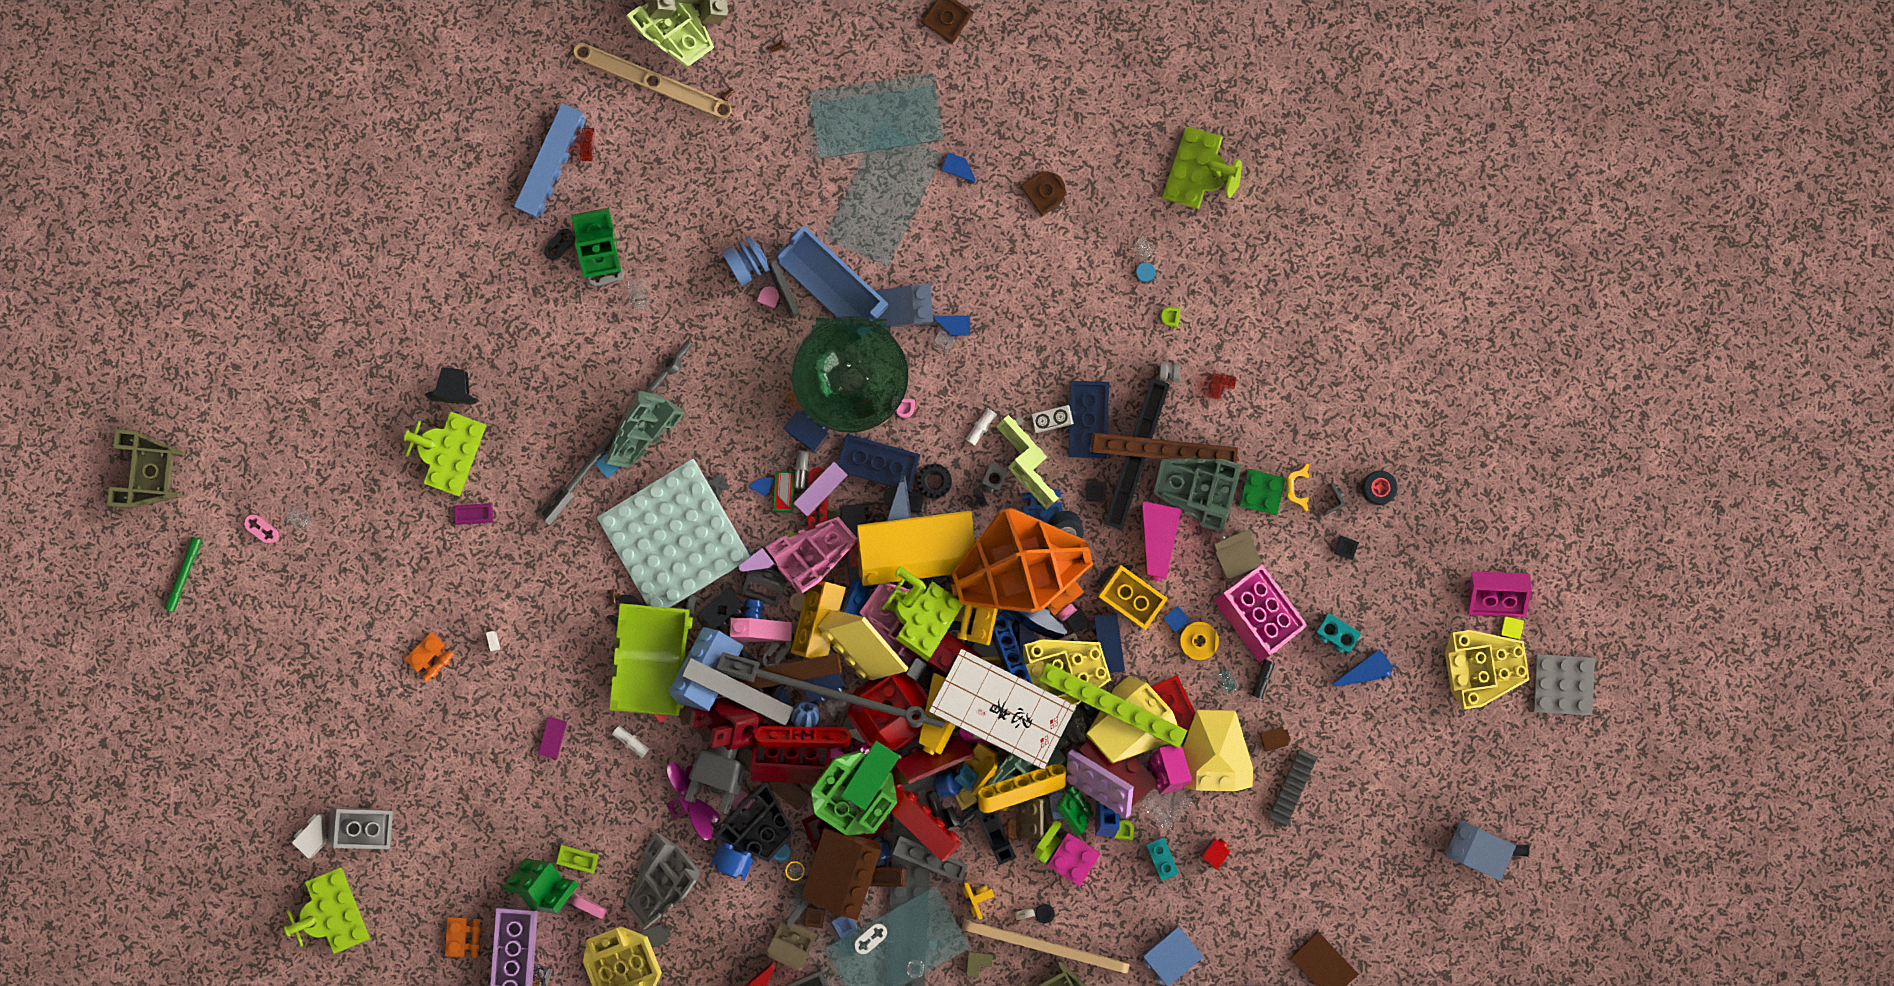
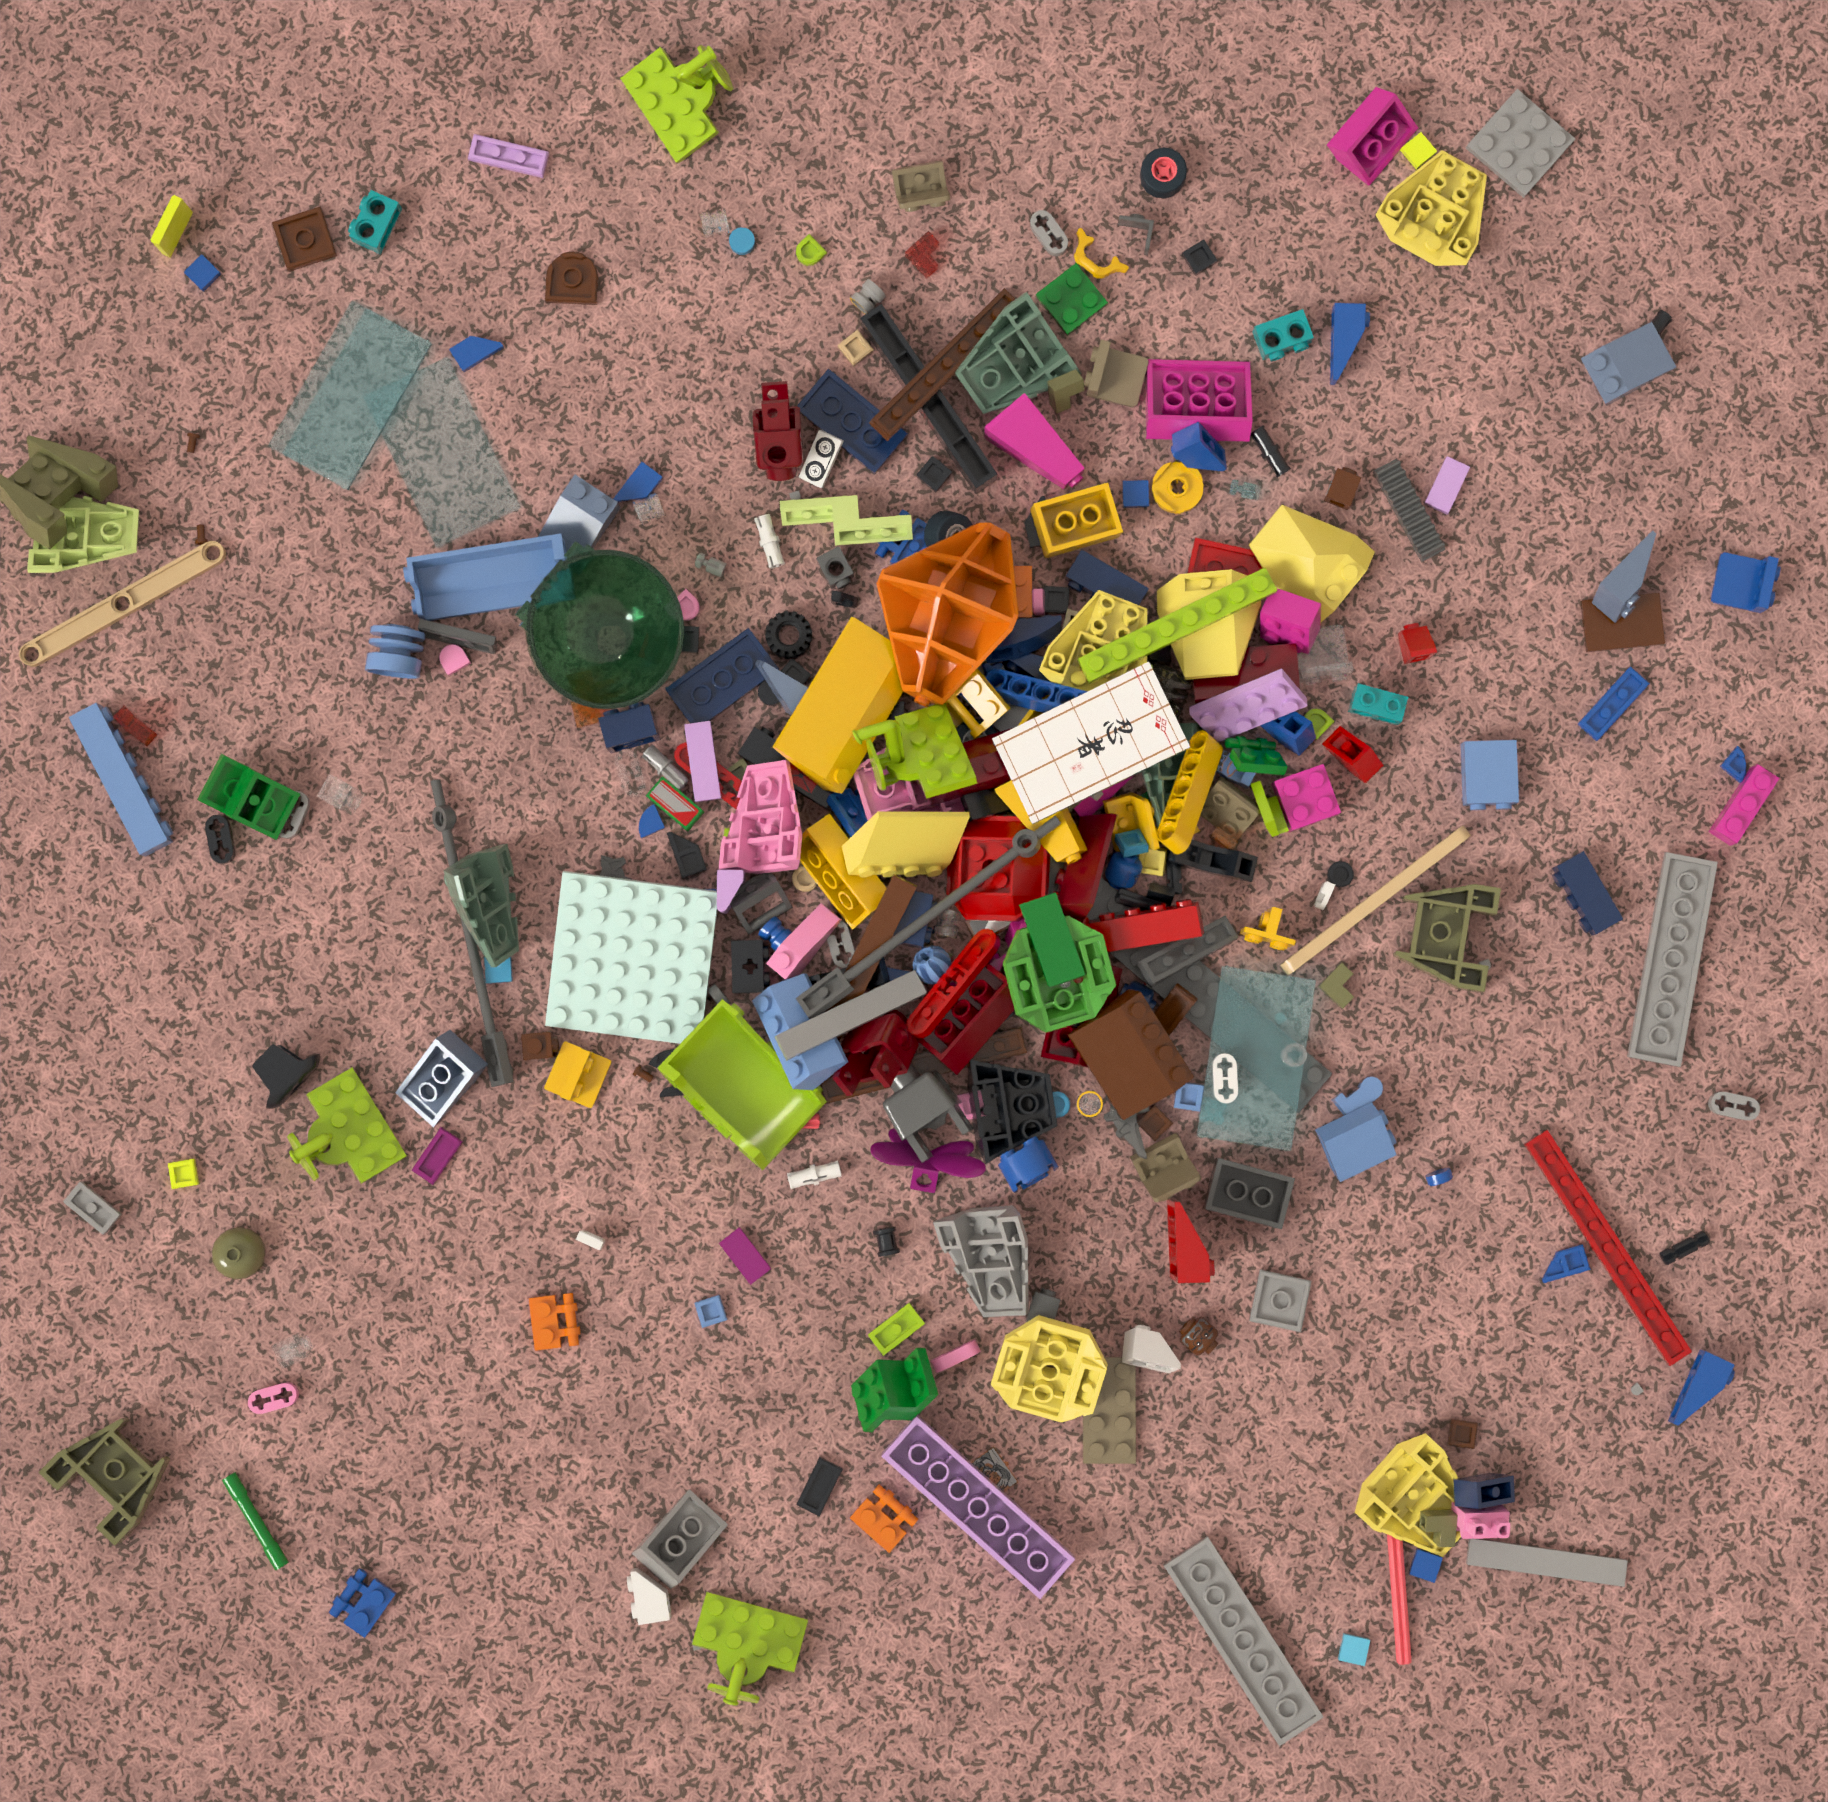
camera: 50 degrees left, 0 degrees up
none -> light grey plate [63,1181,122,1235]
none -> neon yellow tile [168,1159,199,1189]
none -> olive cylinder [211,1227,265,1280]
none -> blue plate [329,1568,396,1638]
none -> teal brick [348,190,402,255]
none -> sand blue slope [395,1030,488,1127]
none -> lavender tile [468,134,549,178]
none -> reddish brown bracket [521,1031,559,1060]
none -> yellow bracket [544,1041,612,1108]
none -> black tile [667,832,707,878]
none -> black tile [672,625,700,654]
none -> medium blue tile [694,1295,728,1328]
none -> light grey piece [695,553,727,578]
none -> dark red piece [753,381,803,481]
none -> black tile [796,1457,843,1517]
none -> tan tile [838,330,874,367]
none -> black bush [873,1226,900,1257]
none -> dark tan bracket [891,160,951,212]
none -> light grey beam [1030,210,1068,256]
none -> olive piece [1047,369,1084,414]
none -> blue slope [1171,422,1227,471]
none -> red slope [1322,726,1384,784]
none -> lavender tile [1424,456,1470,515]
none -> sand blue slope [1592,530,1656,623]

